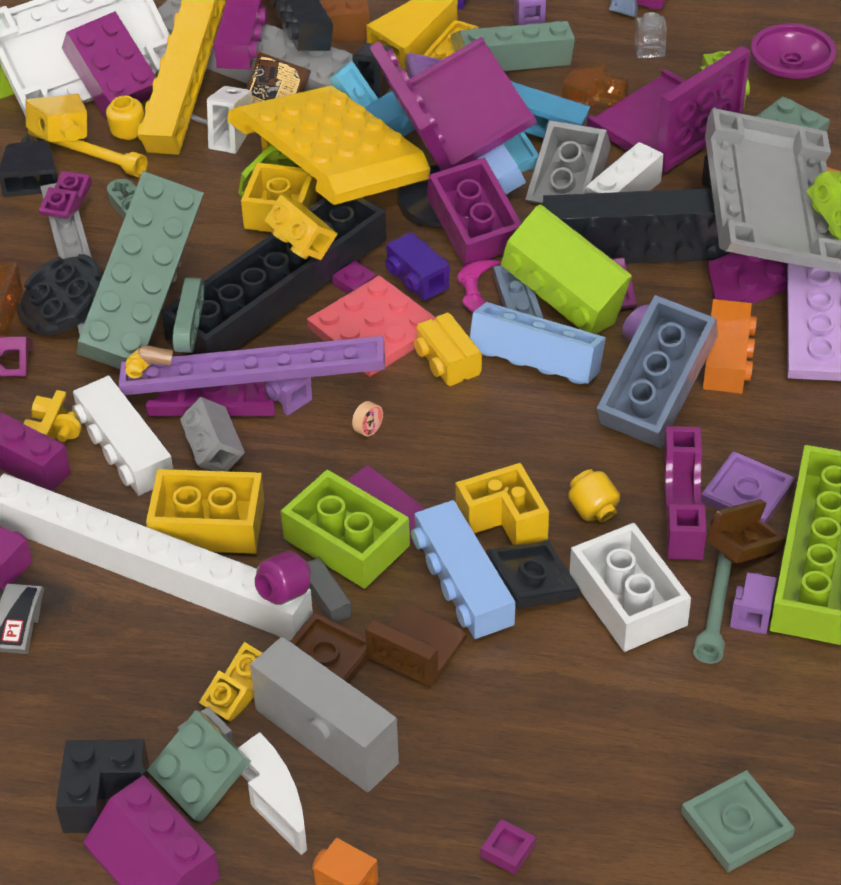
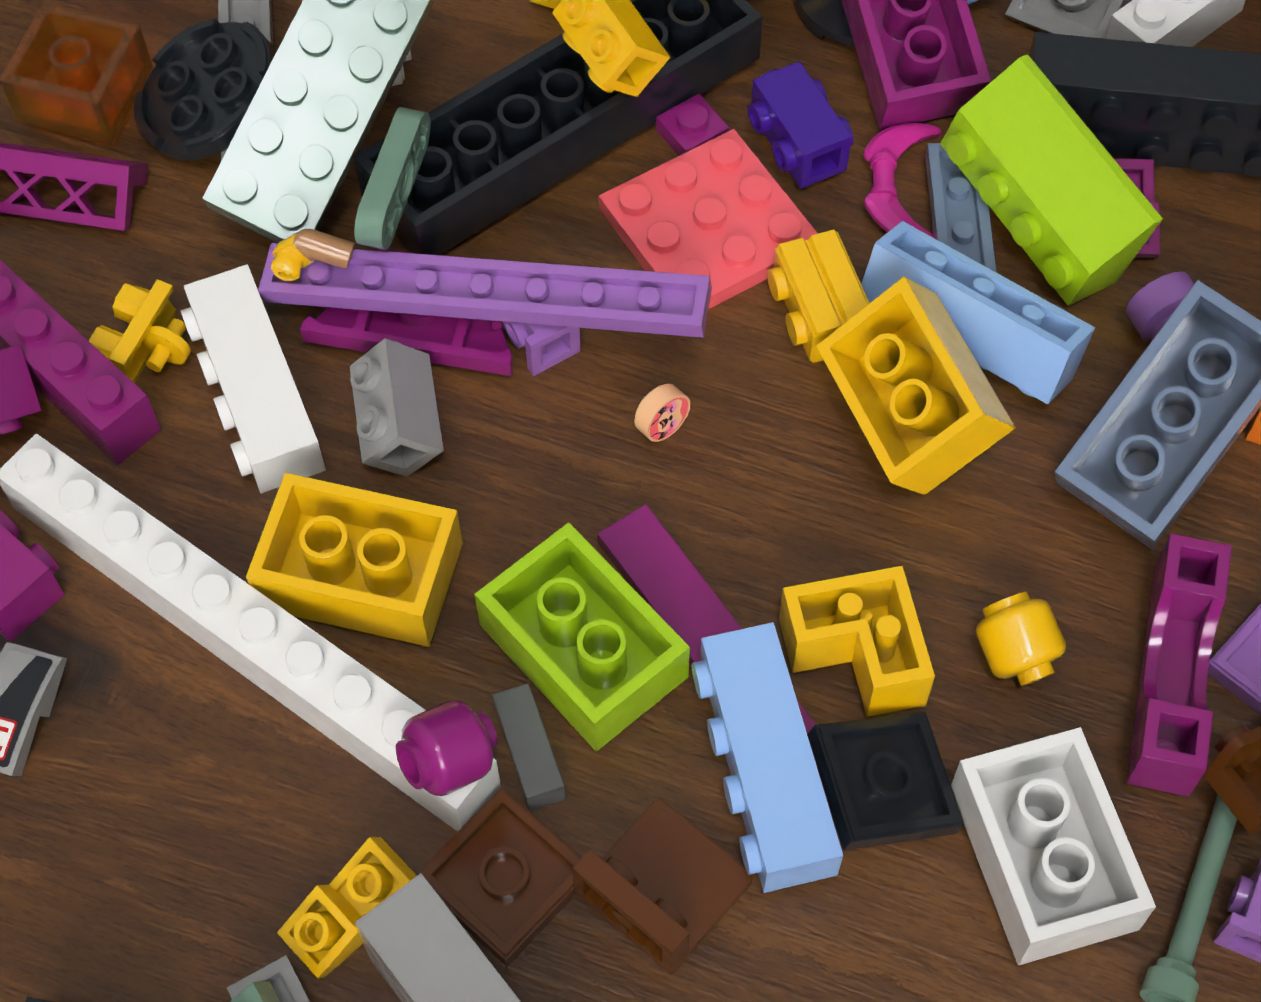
camera: 10 degrees right, 15 degrees up
none -> yellow brick [816,276,1016,495]

